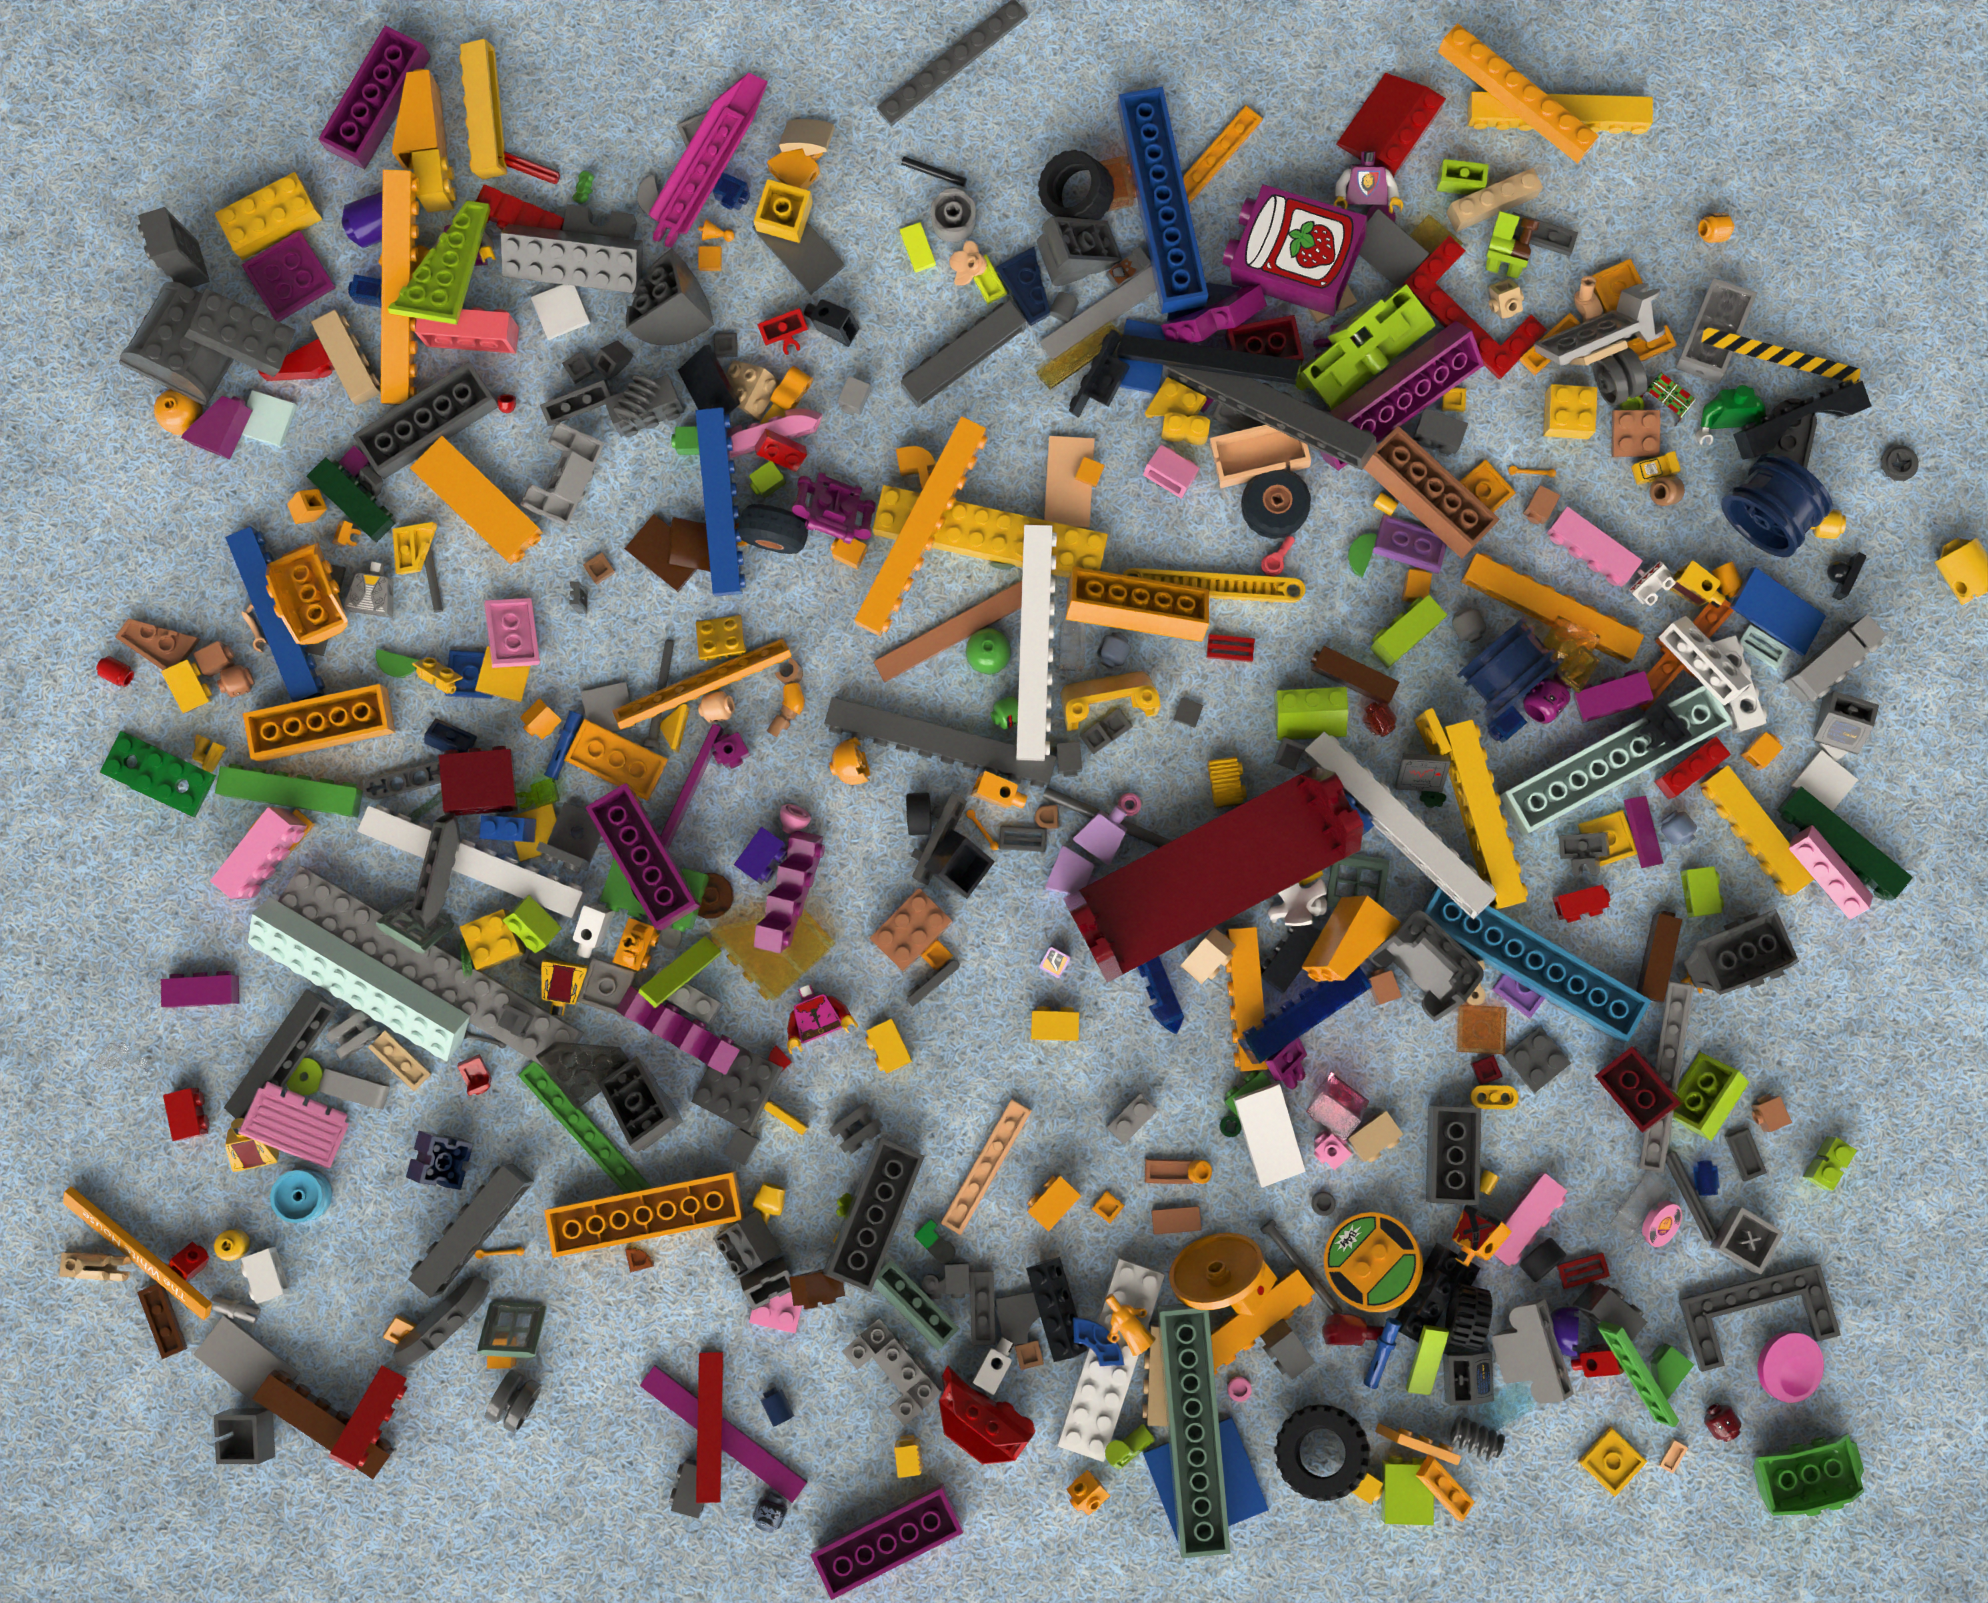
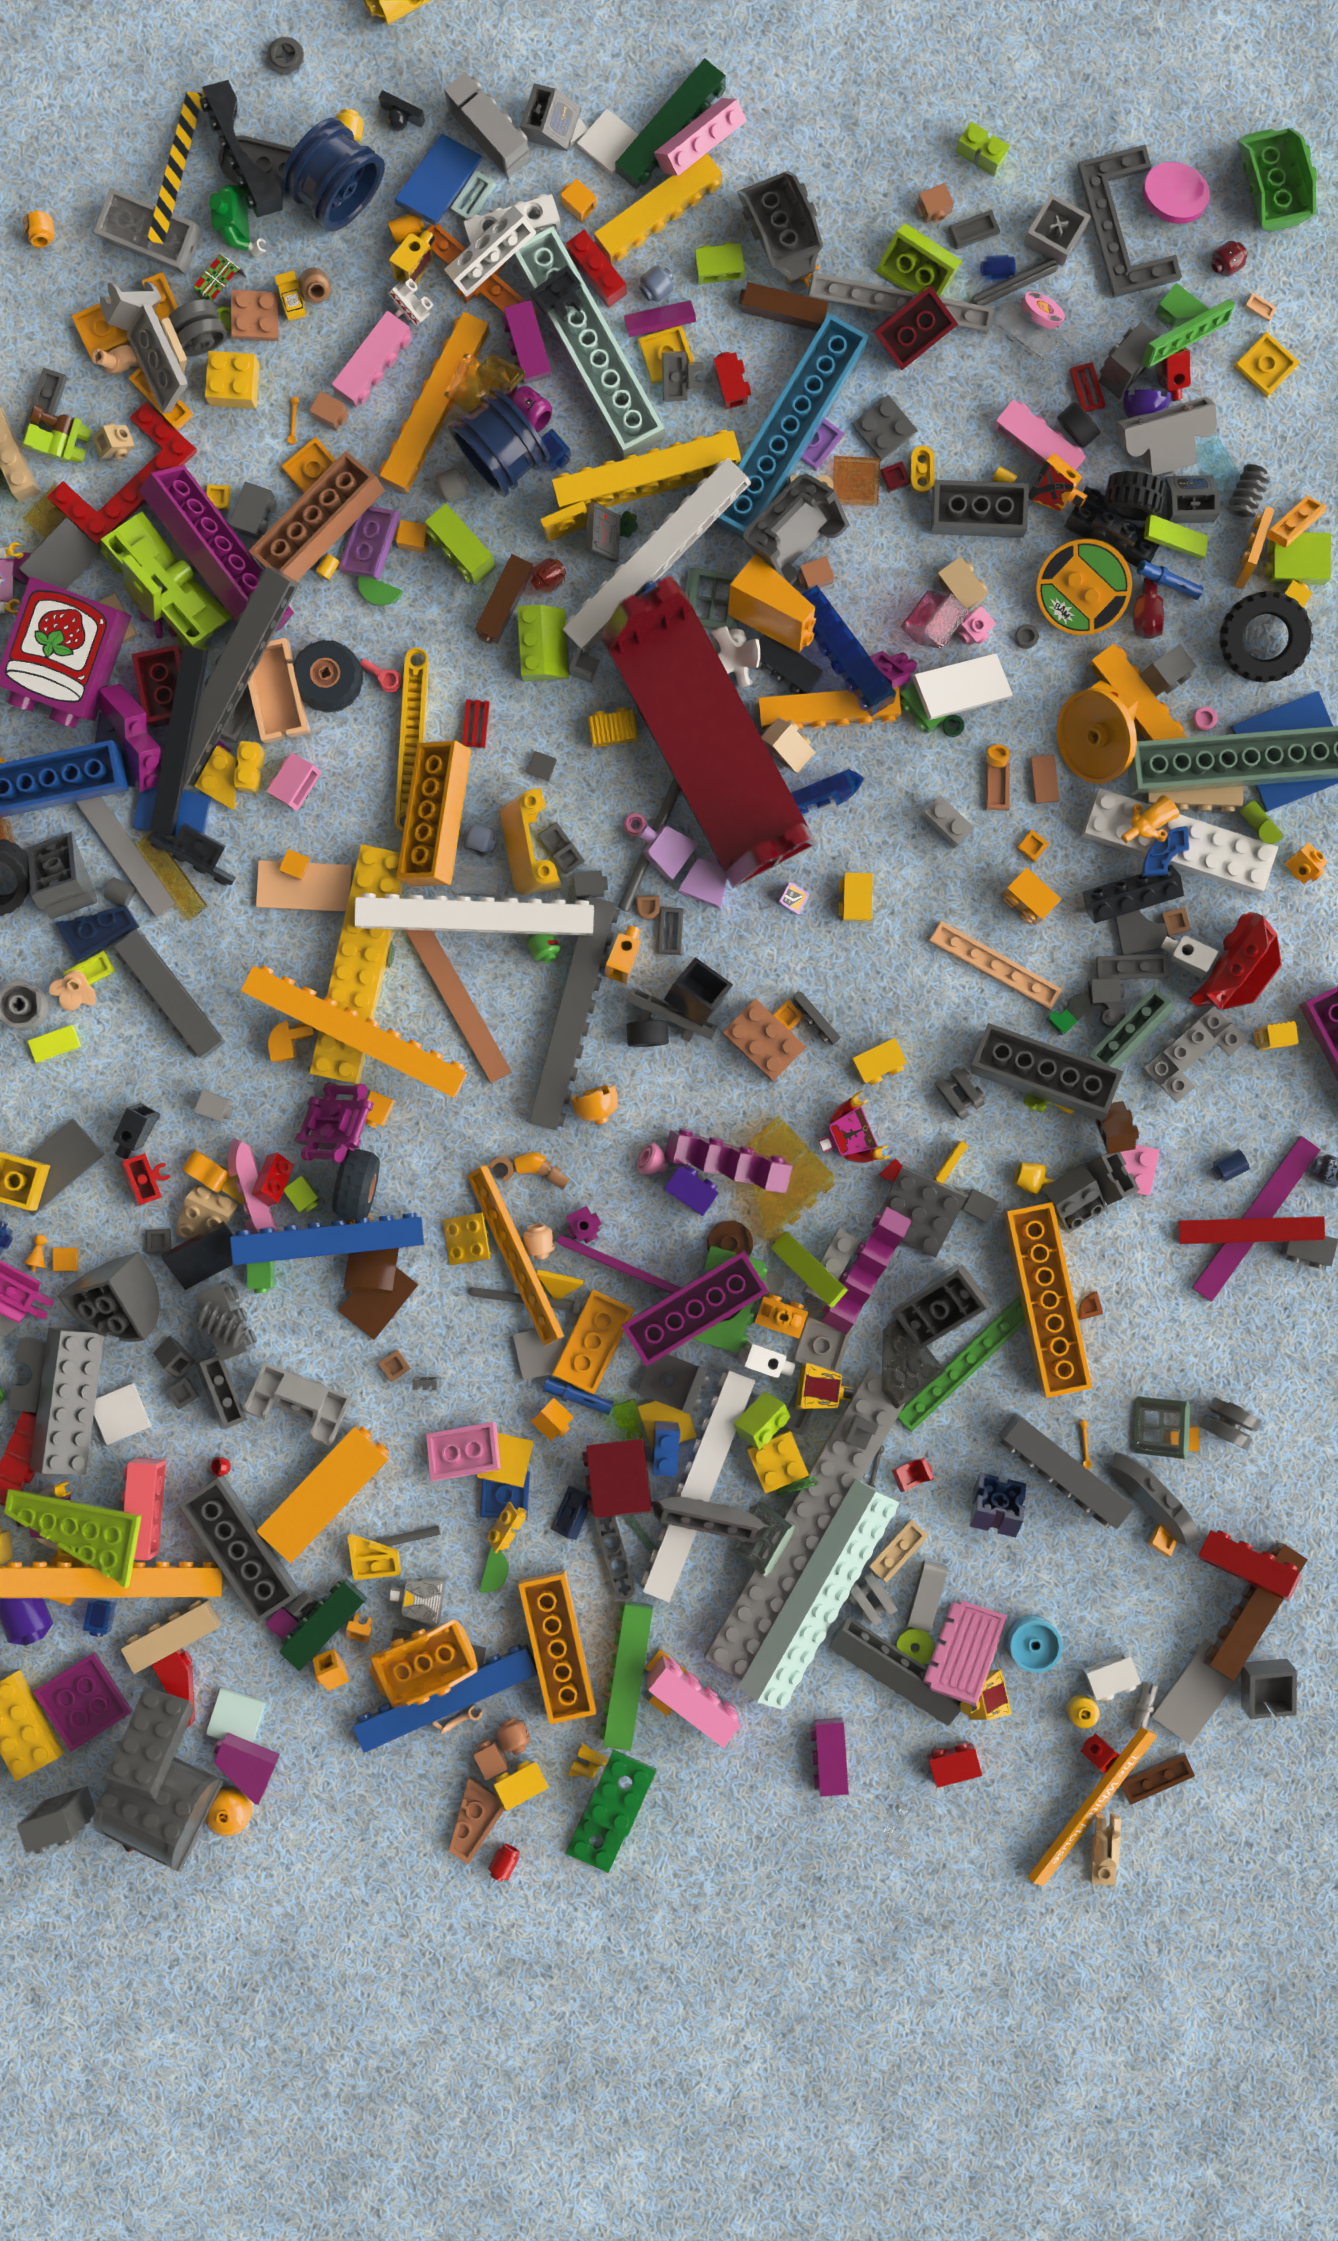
camera: 90 degrees left, 5 degrees up
bright green cylinder [965,628,1011,675] -> none
light orange hinge [966,810,999,850] -> none
leg [1106,246,1151,290] -> none
dark grey bar [1260,1219,1342,1314] -> none

